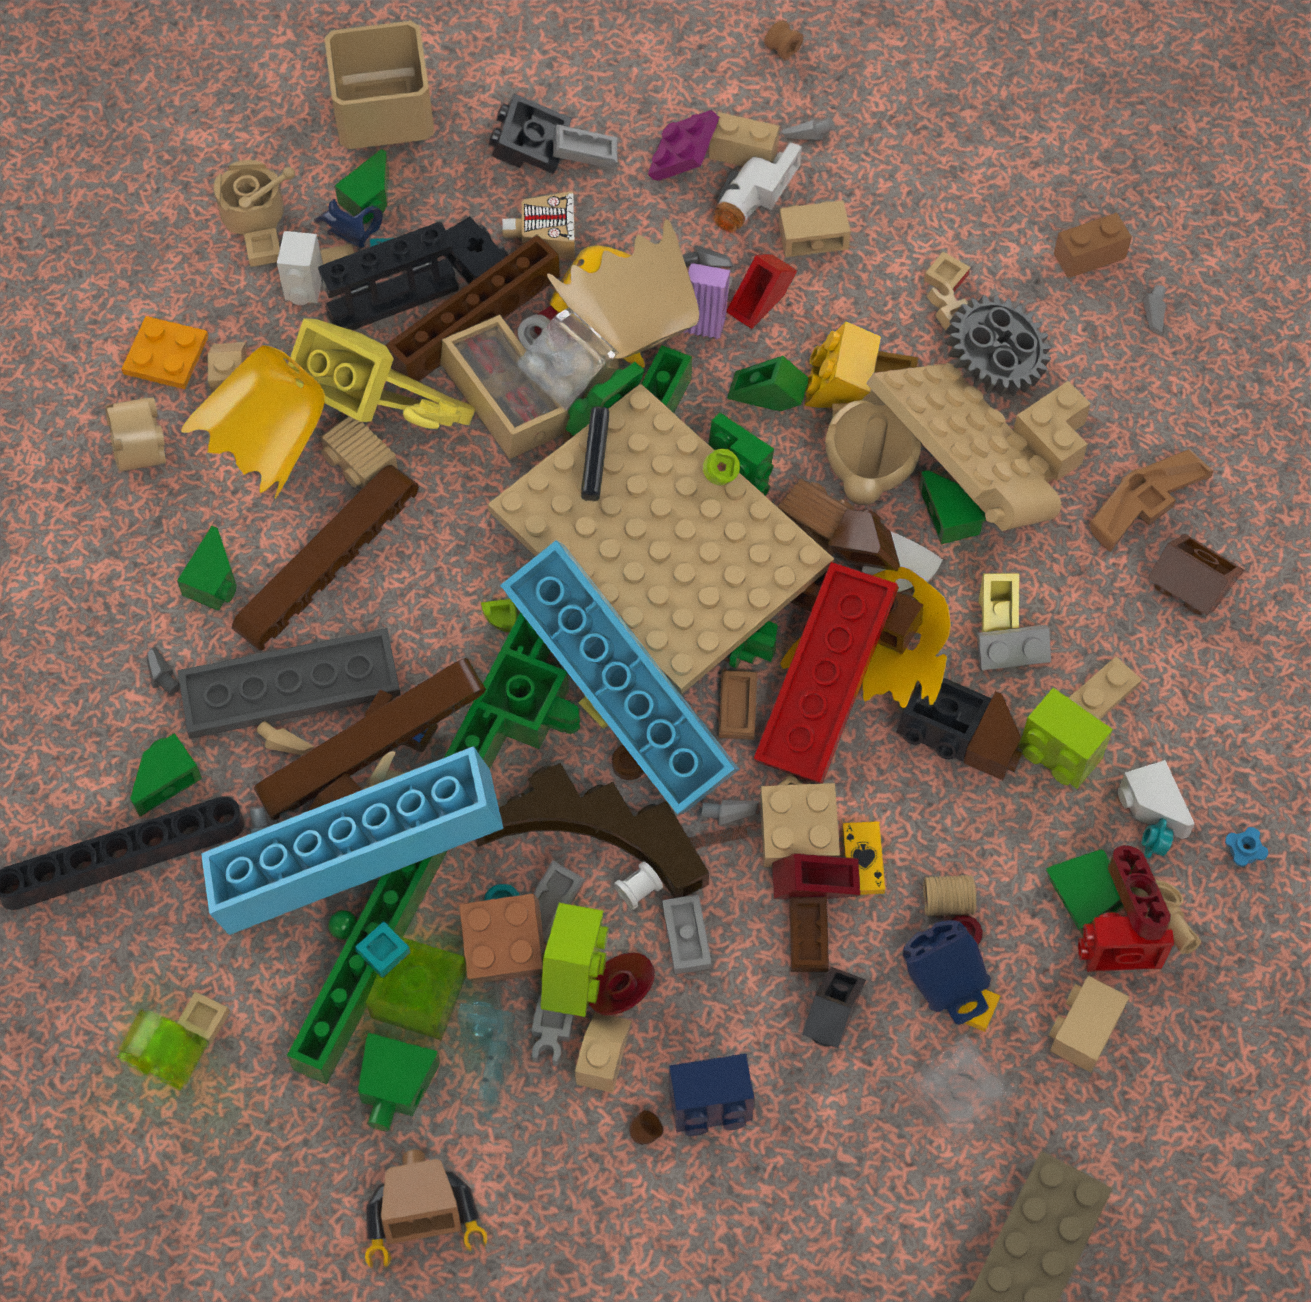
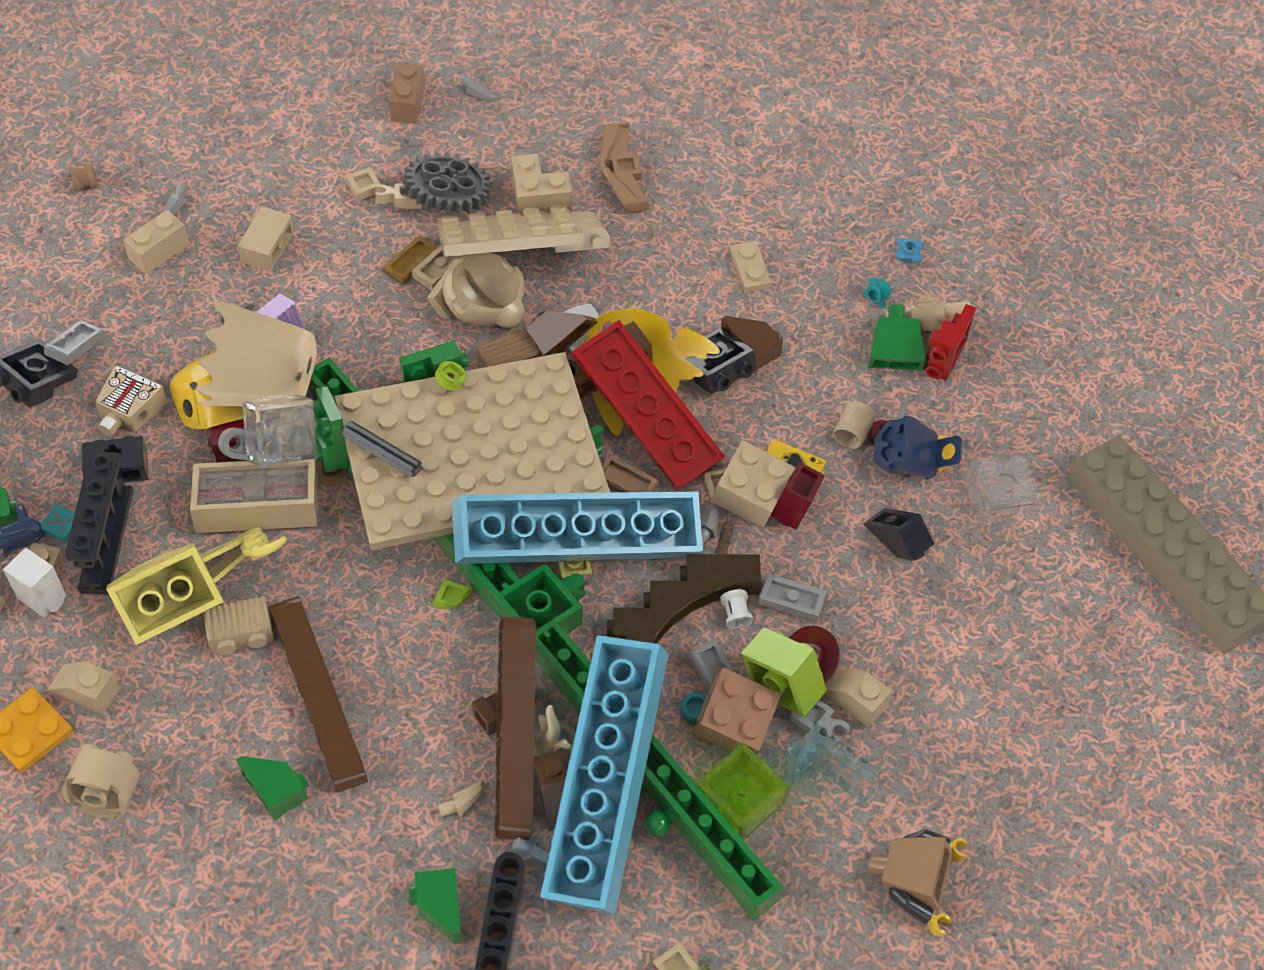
camera: 65 degrees left, 5 degrees down
dark grey bar [146,647,180,695] -> none
dark grey plate [177,628,401,739] -> none
yellow piece [181,345,325,499] -> none
teal plate [355,922,411,978] -> none
green torso [358,1033,440,1131] -> none
reddish brown brick [385,235,560,382] -> none
reddish brown tile [612,745,645,780] -> none
reddish brown hinge [629,1110,663,1145] -> none
magenta plate [648,109,720,181] -> none
dark blue brick [669,1054,754,1136] -> none
white plate [714,142,802,232] -> none
red slope [726,254,797,329] -> none
green slope [727,356,809,411] -> none
reddish brown plate [789,897,829,972] -> none
yellow slope [804,321,881,408] -> none
green slope [919,470,986,544] -> none
light grey plate [977,625,1051,670] -> none
light yellow slope [979,573,1019,632] -> none
lime brick [1019,687,1113,789] -> none
tan brick [1049,975,1129,1073] -> none
dark red beam [1108,845,1171,940] -> none
white slope [1118,760,1195,839] -> none
reddish brown slope [1147,534,1244,615] -> none

